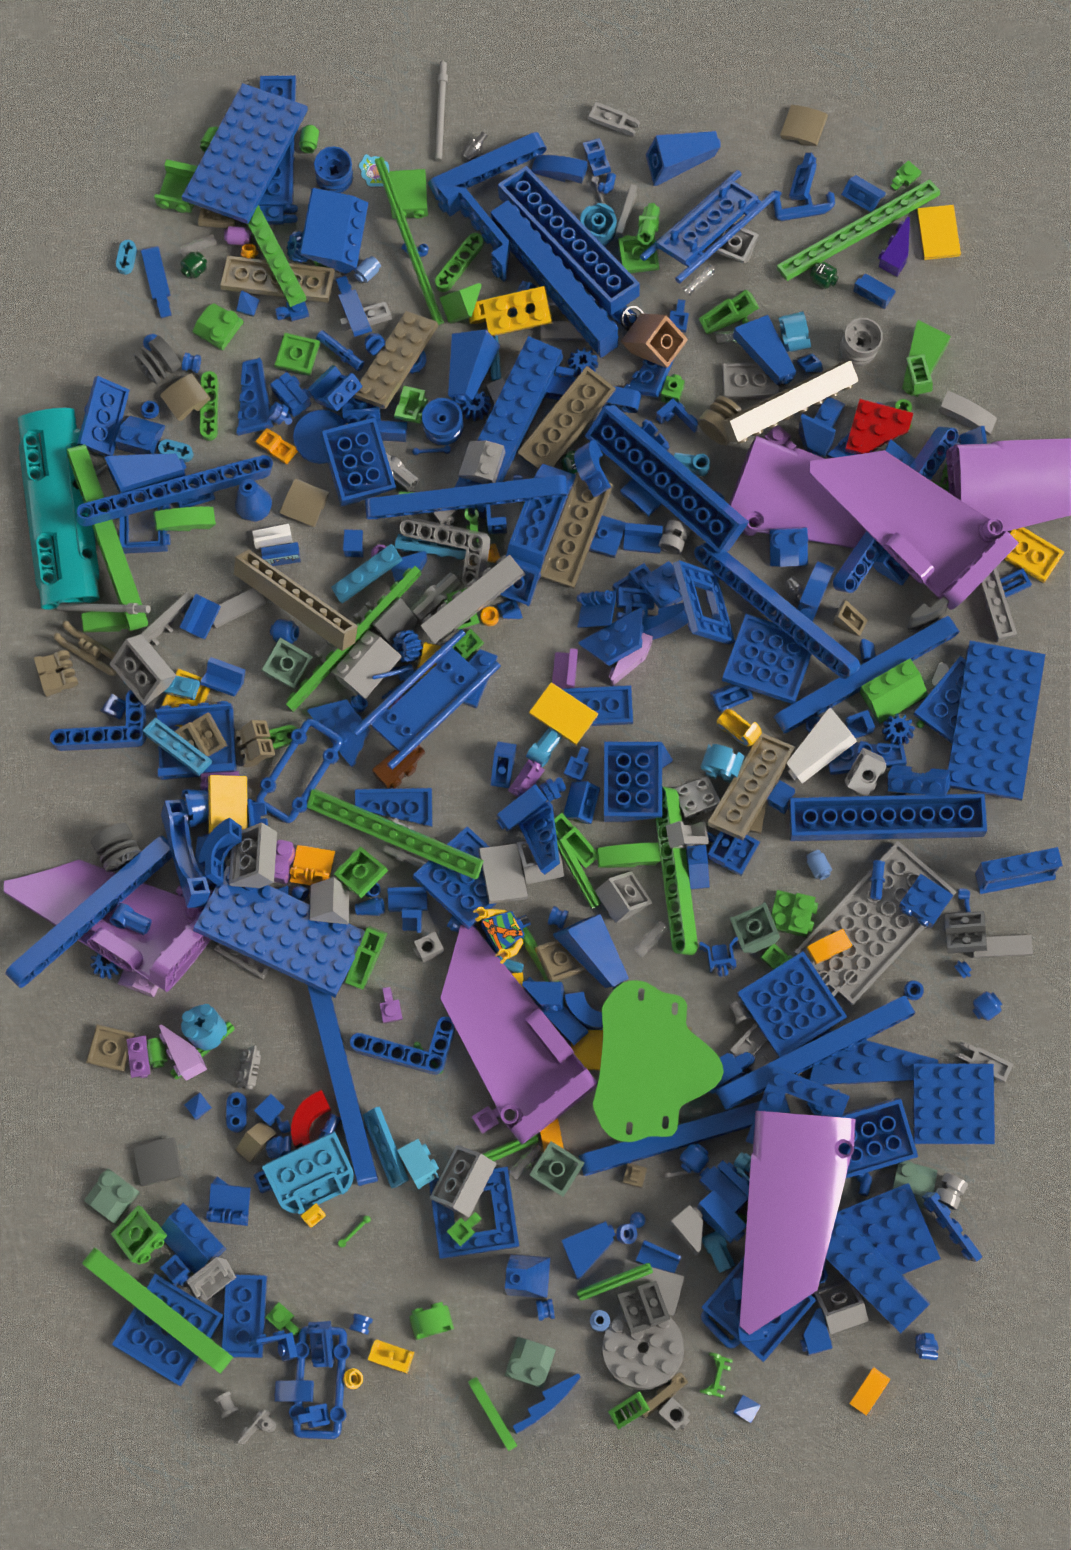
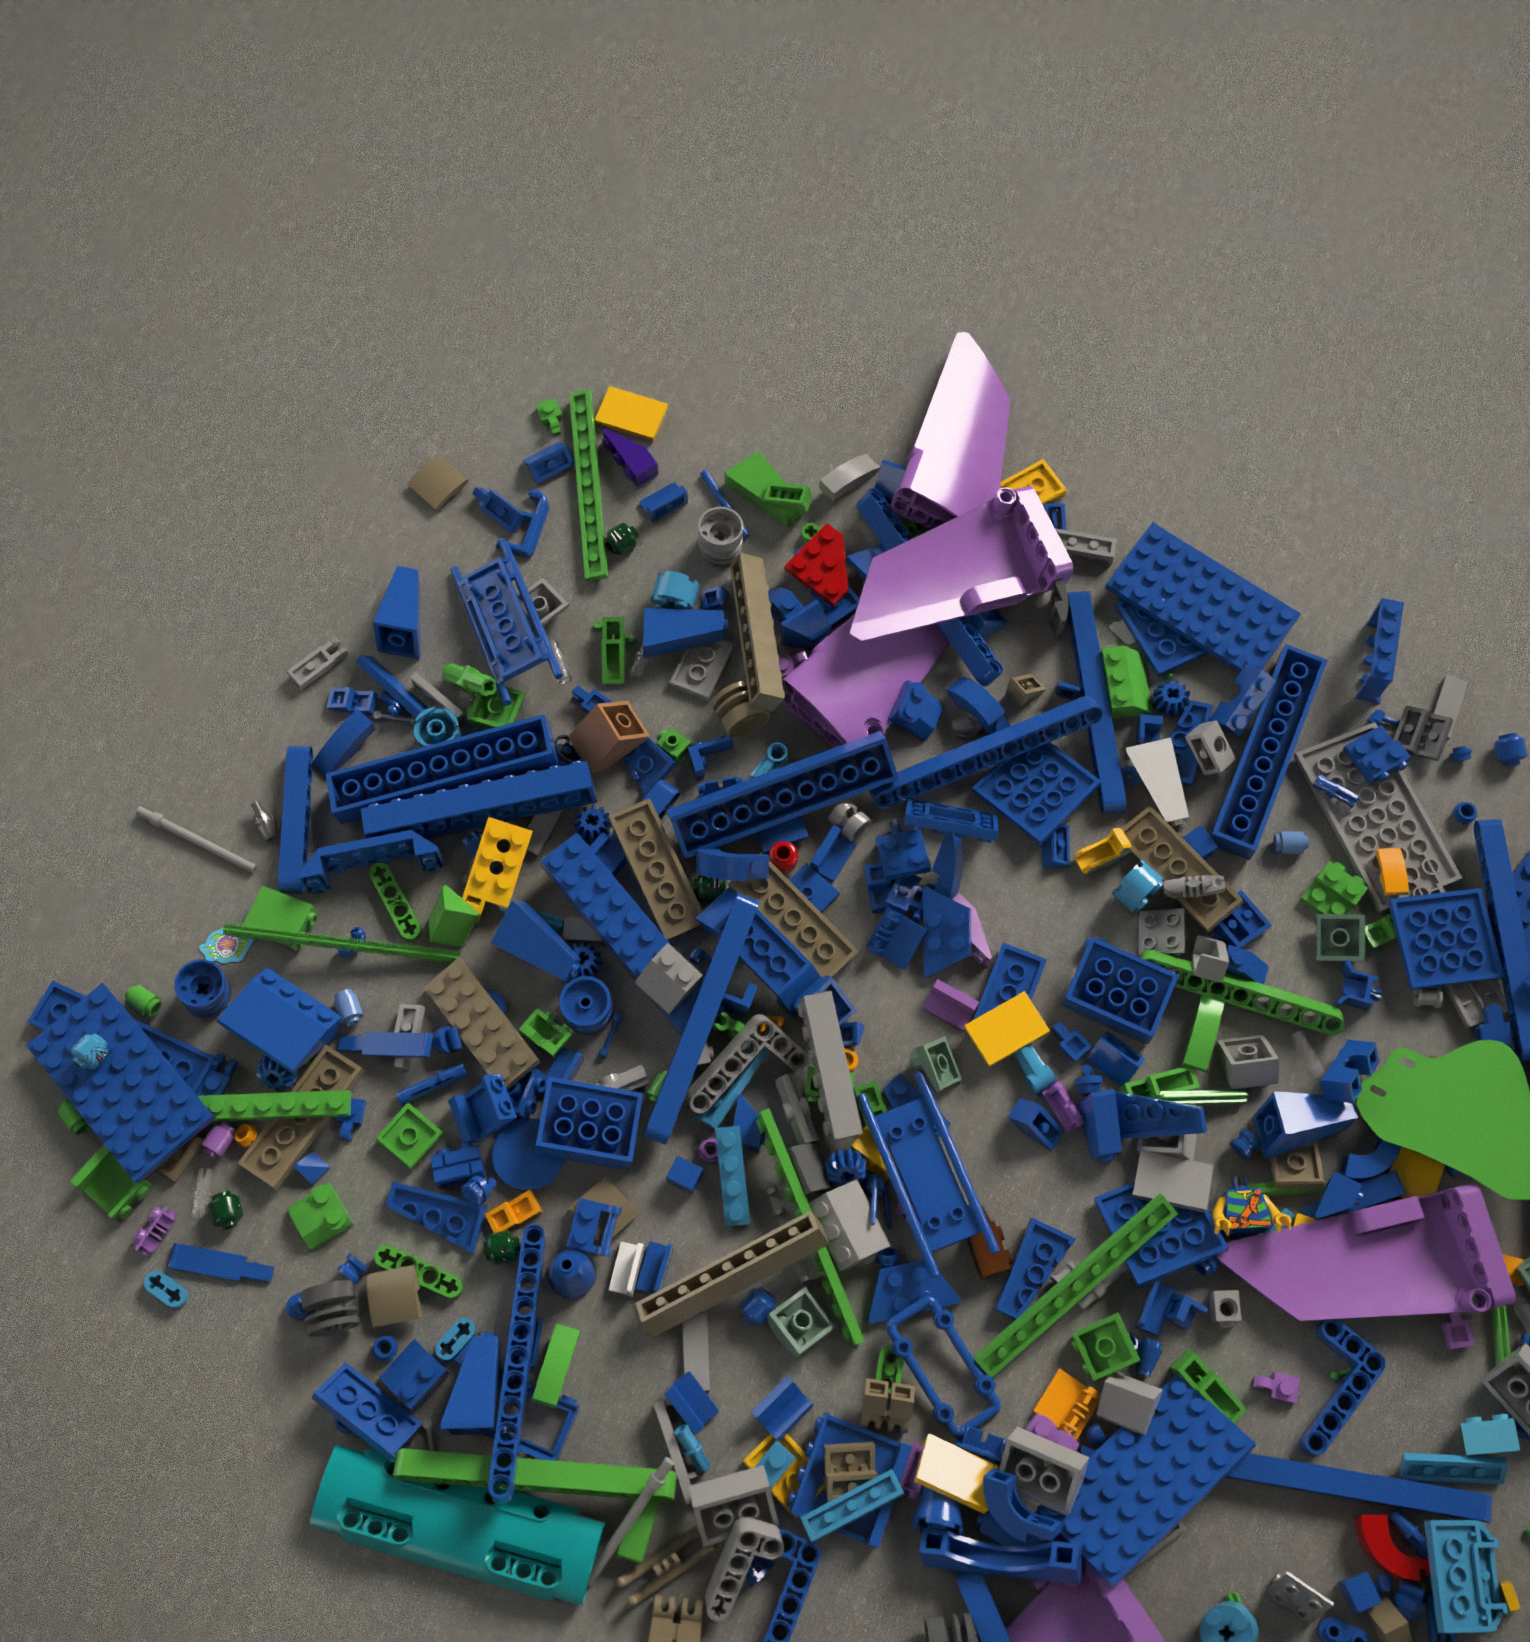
camera: 70 degrees left, 5 degrees down
none -> dark azure head [71,1033,109,1070]
none -> medium lavender hinge [132,1205,177,1256]
none -> blue tile [356,656,428,718]
none -> dark green head [483,1230,520,1265]
none -> blue plate [567,1198,622,1257]
none -> dark azure axle [674,1424,711,1474]
none -> blue bar [700,469,750,539]
none -> light grey beam [704,1517,784,1621]
none -> red head [769,841,798,874]
none -> sand green slope [910,1036,963,1092]
none -> light grey hinge [1163,875,1225,898]
none -> blue arch [1320,1040,1379,1103]

